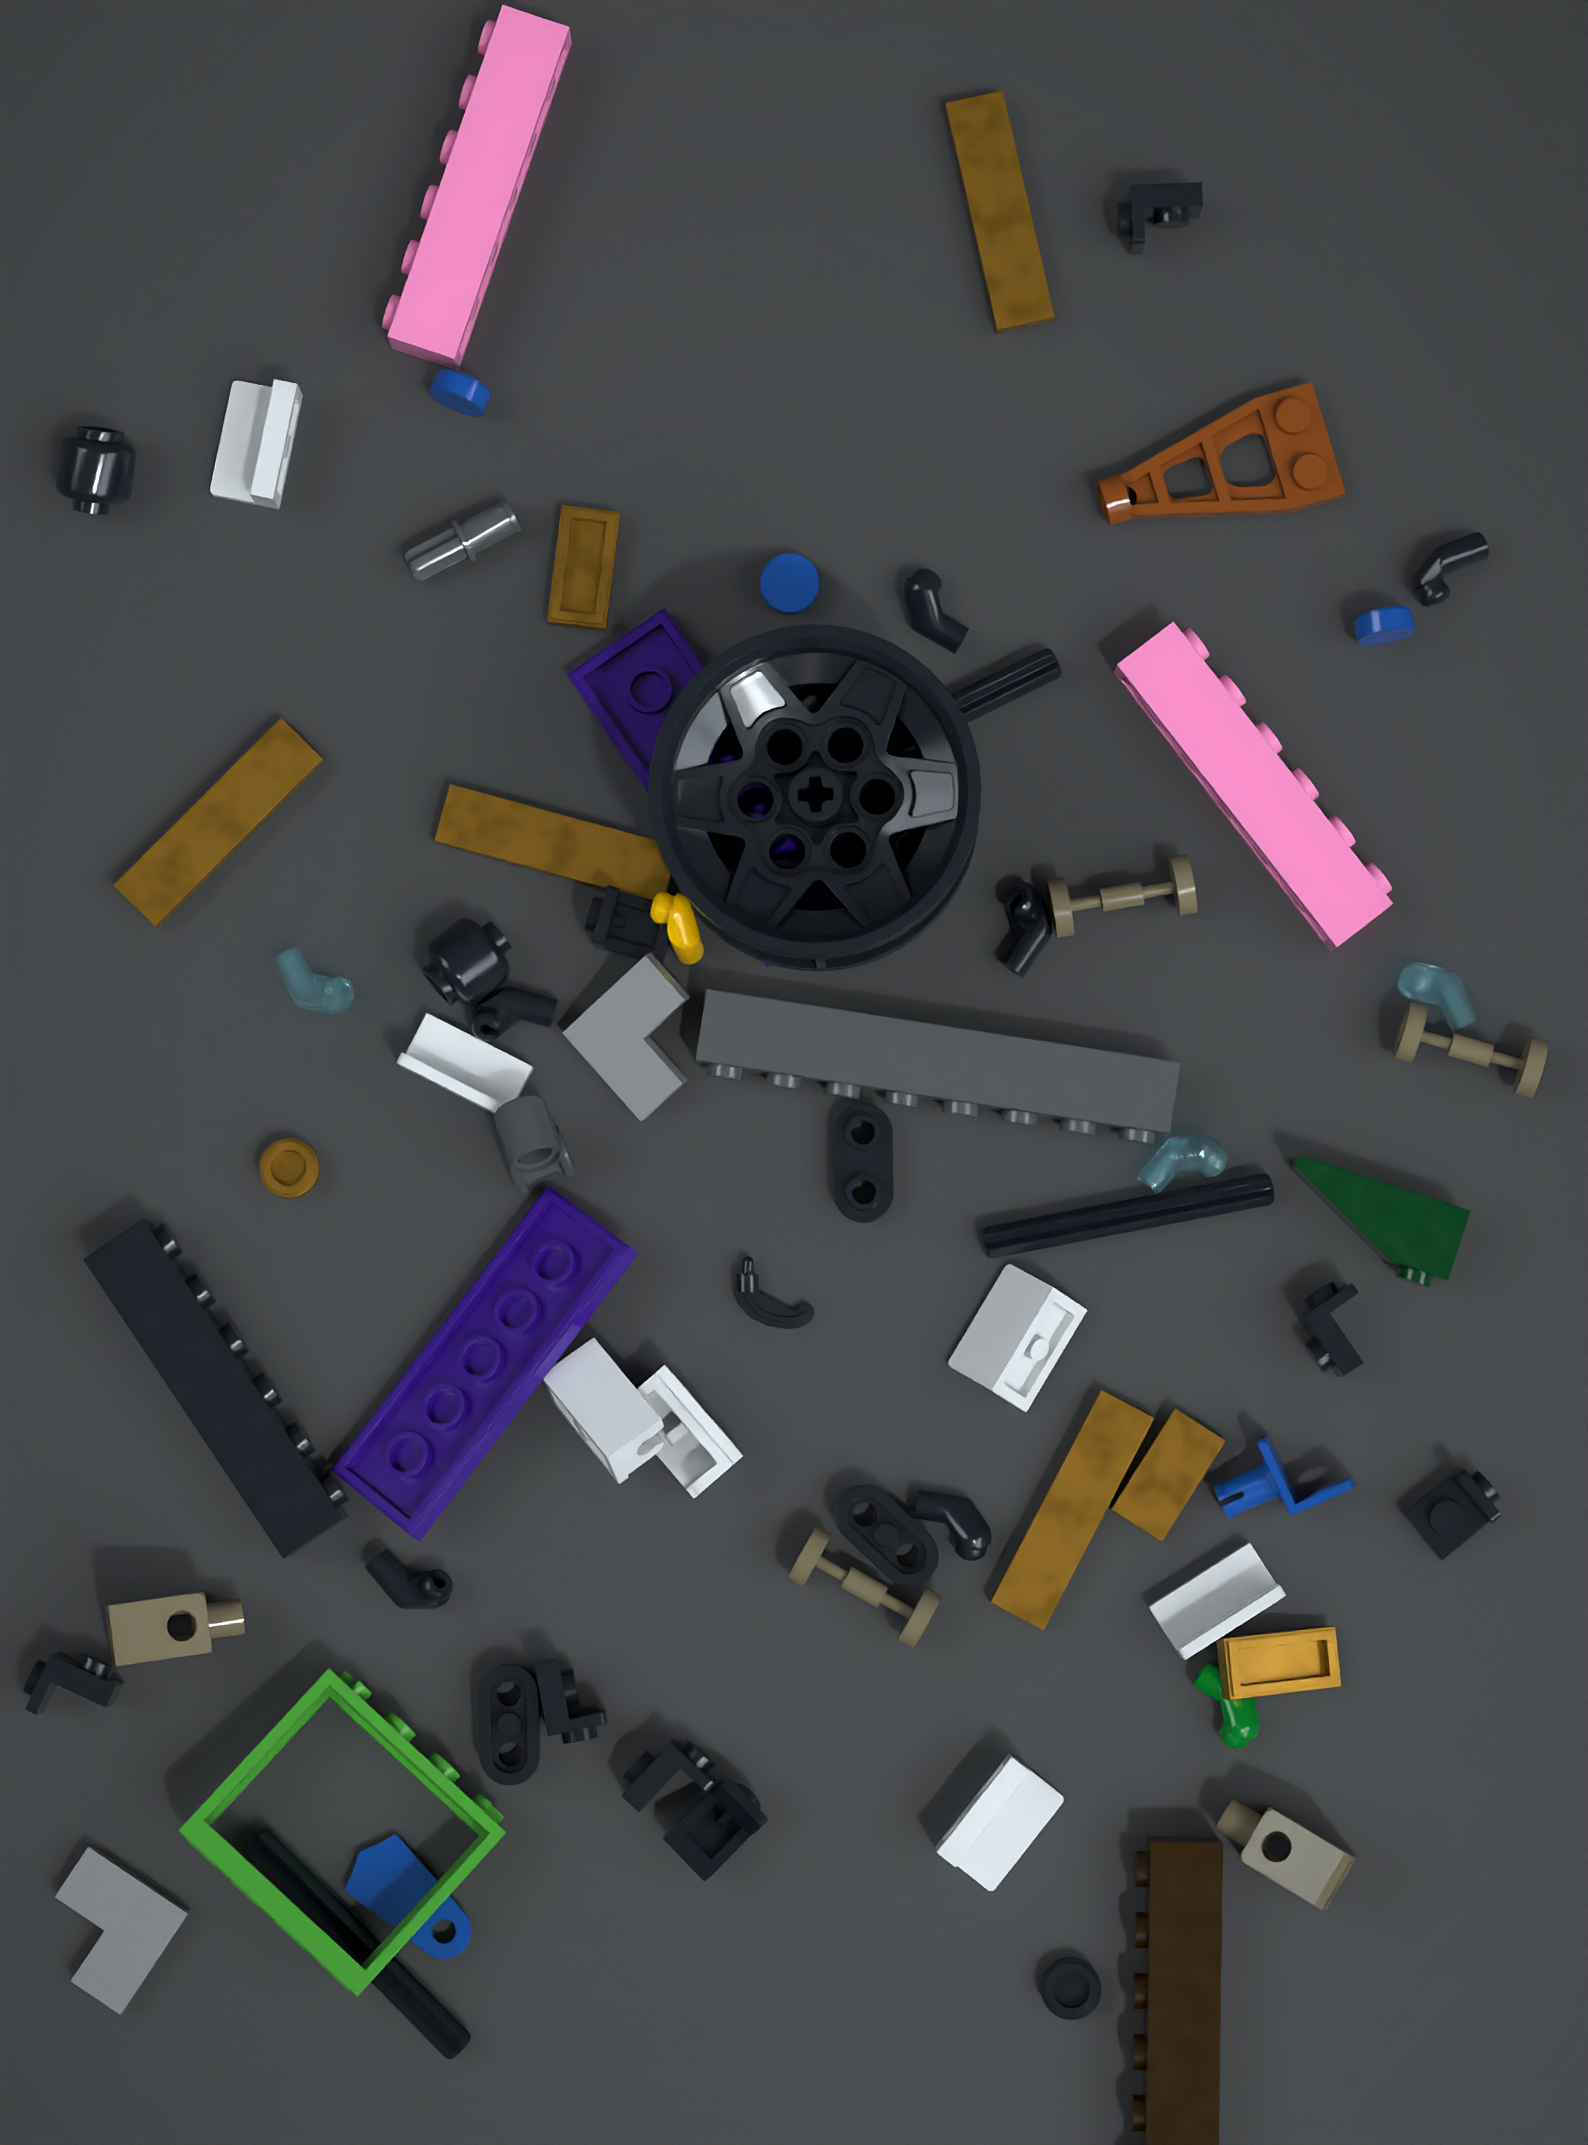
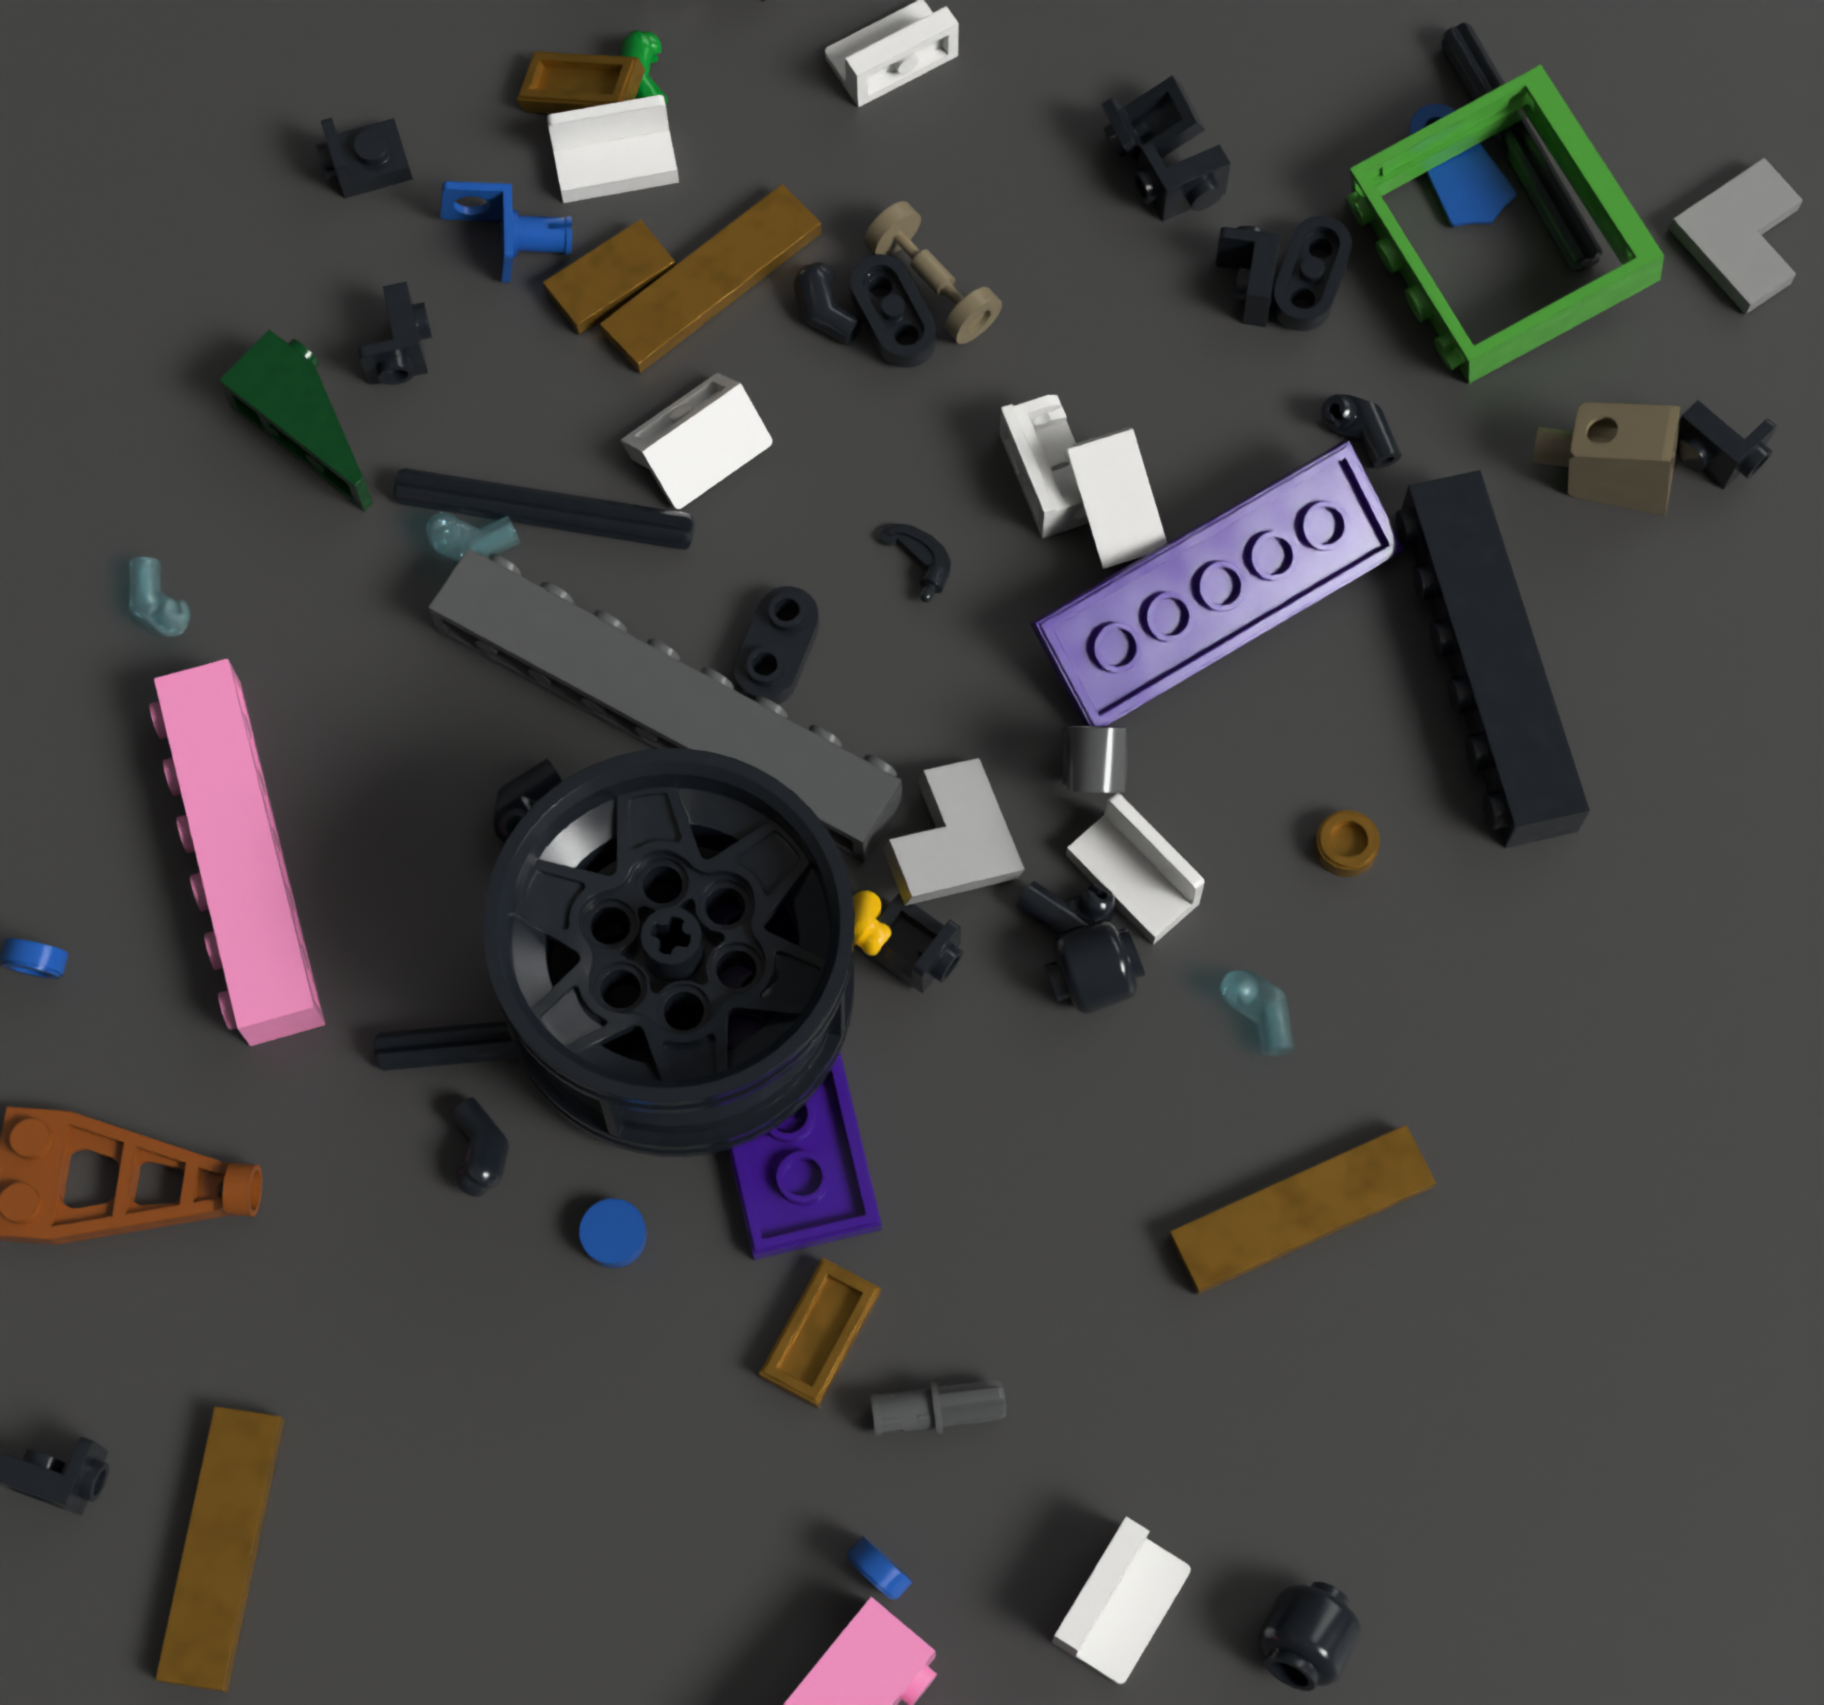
camera: 160 degrees left, 15 degrees down
pearl gold tile [434,784,672,900] -> none
dark tan wheel [1046,855,1198,939] -> none
dark tan wheel [1393,1002,1548,1099] -> none

